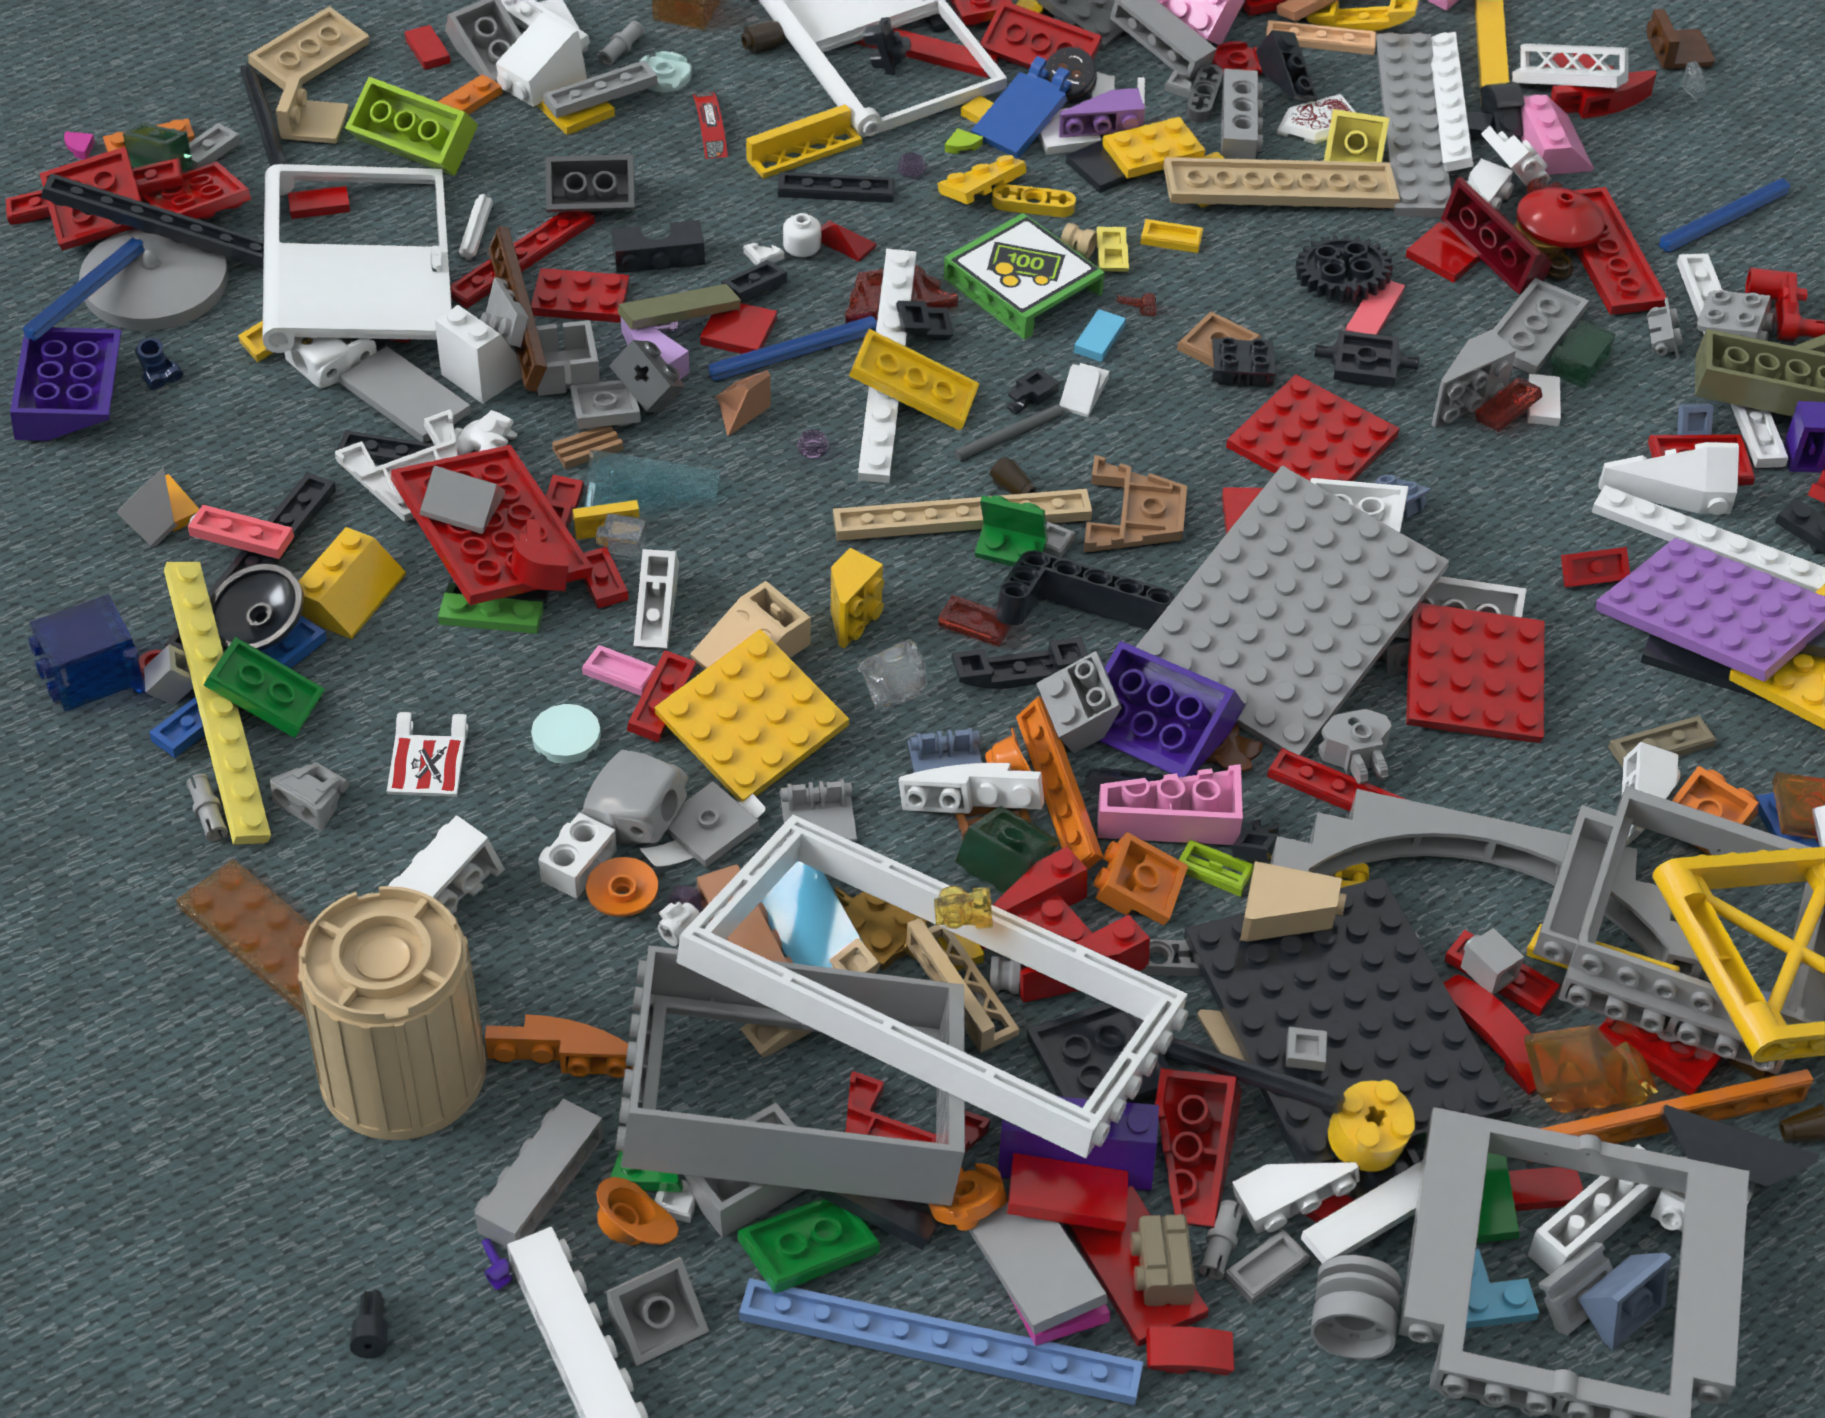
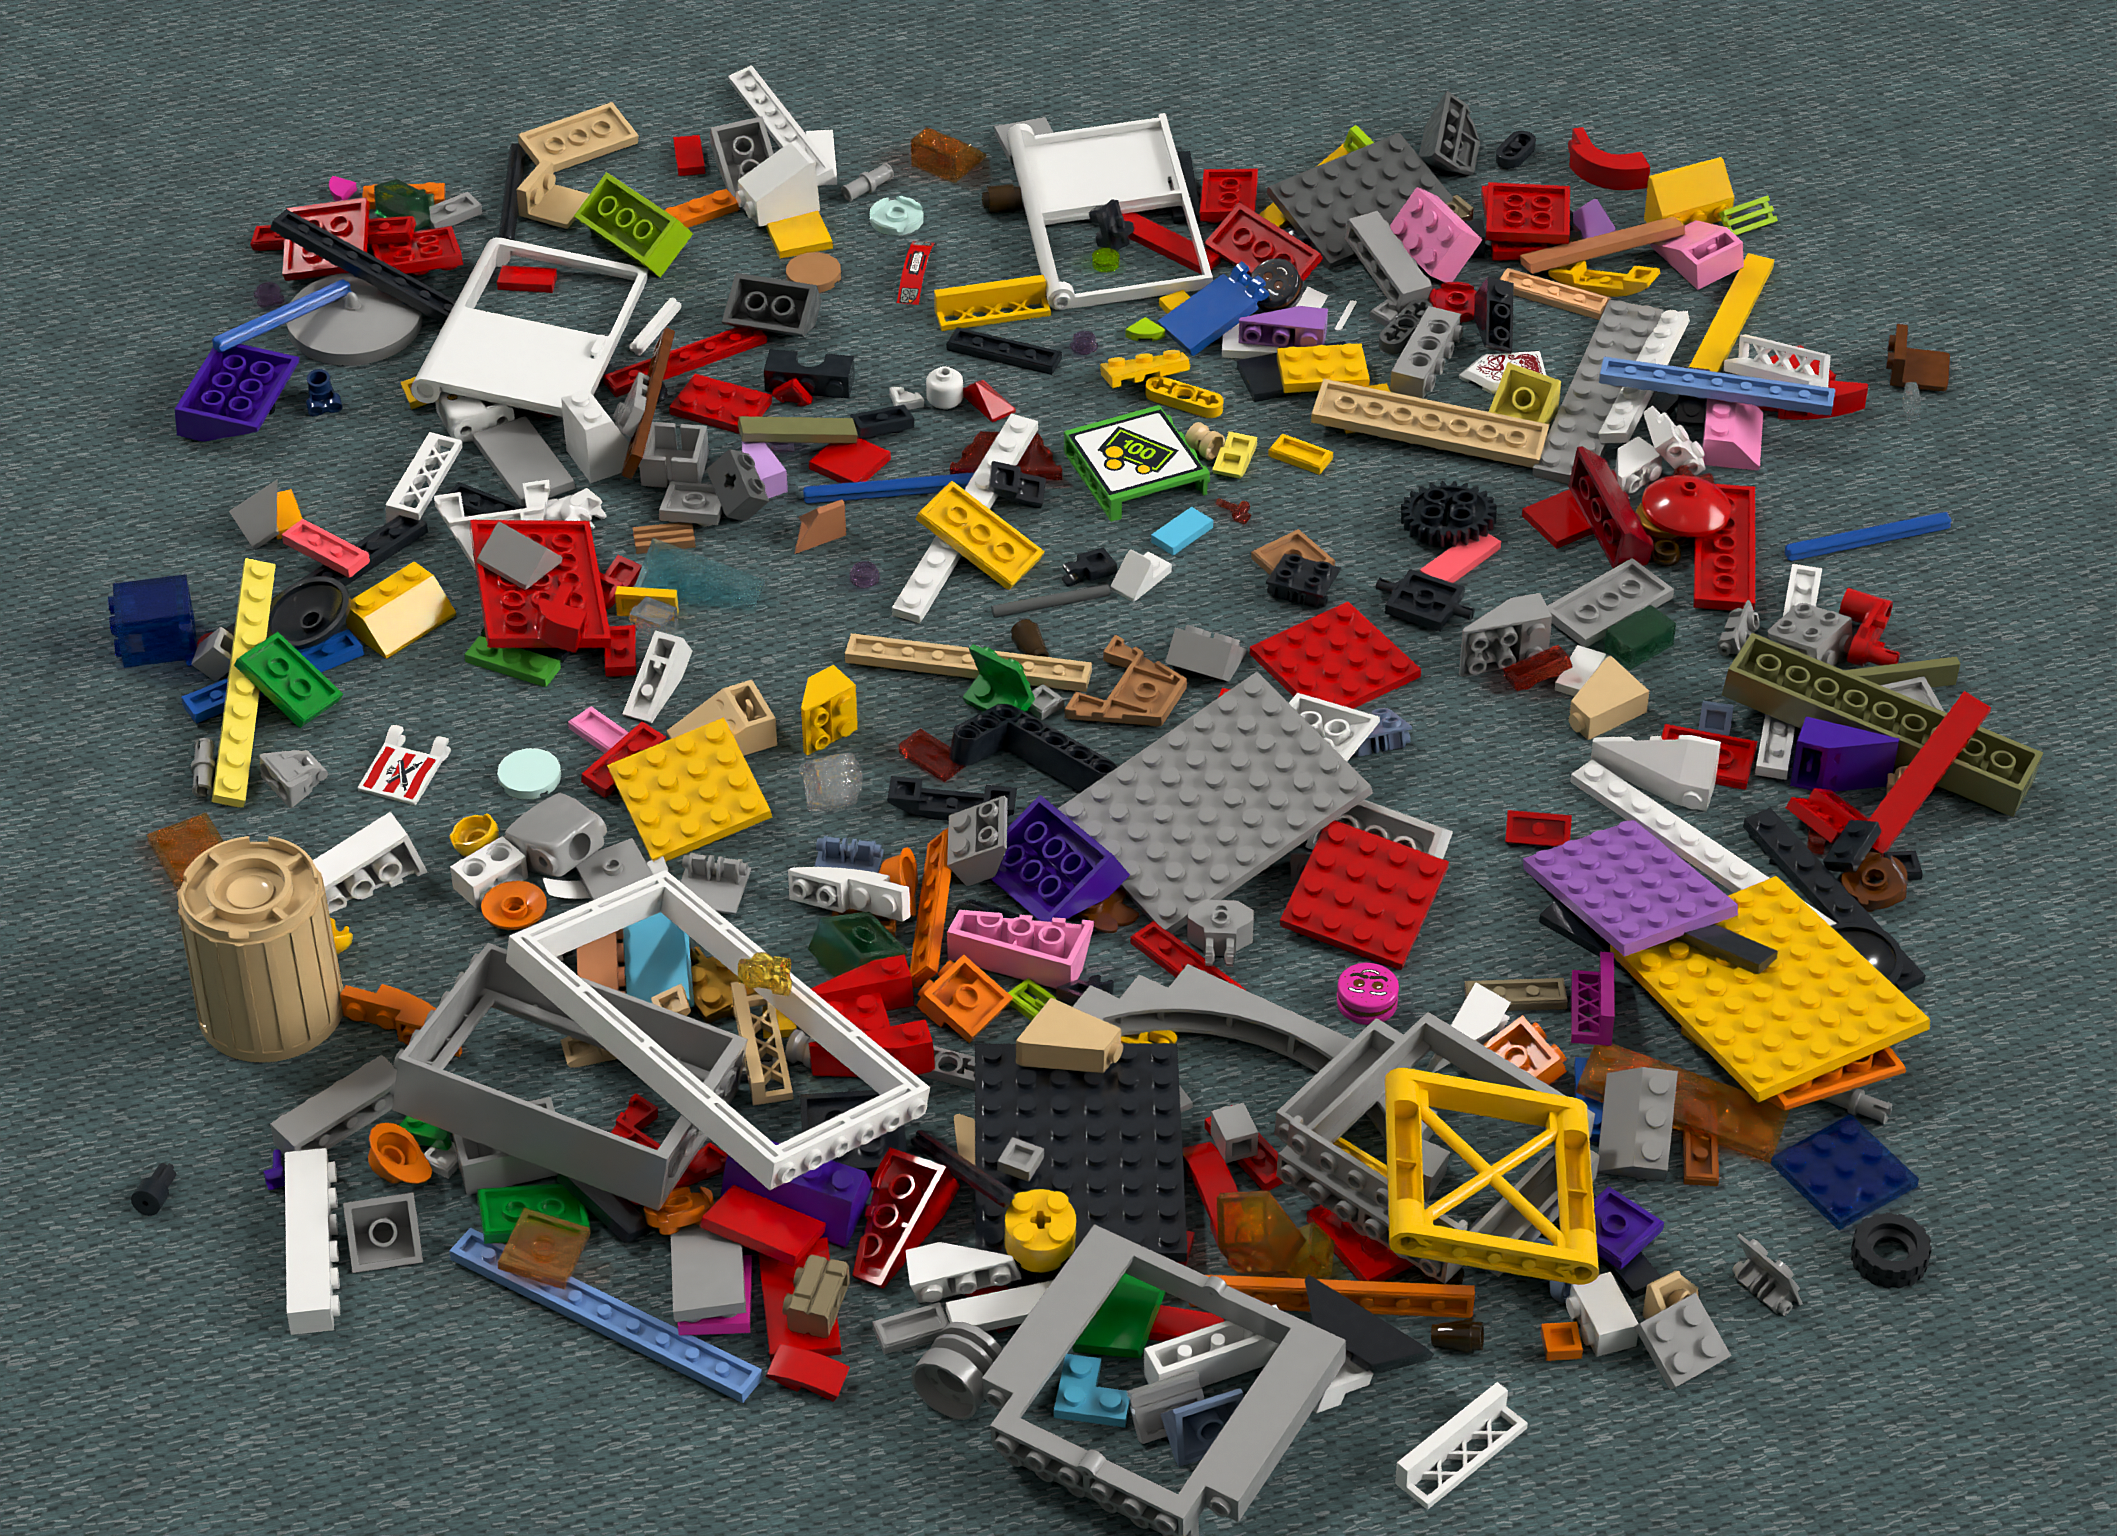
camera: 20 degrees right, 5 degrees down
light grey plate [543,60,658,118] -> none
light grey pin [1199,1200,1245,1280] -> none
none -> clear purple plate [253,282,285,308]
none -> white fence [386,432,462,524]
none -> yellow hair [449,813,499,857]
none -> clear orange plate [498,1208,590,1290]
none -> red tile [771,378,813,406]
none -> medium nougat tile [786,252,841,293]
none -> clear neon green tile [1092,248,1120,272]
none -> light grey slope [1165,625,1247,682]
none -> dark pink head [1336,963,1399,1024]
none -> tan slope [1569,656,1649,740]
none -> magenta fence [1571,952,1615,1046]
none -> medium blue plate [1599,357,1835,416]

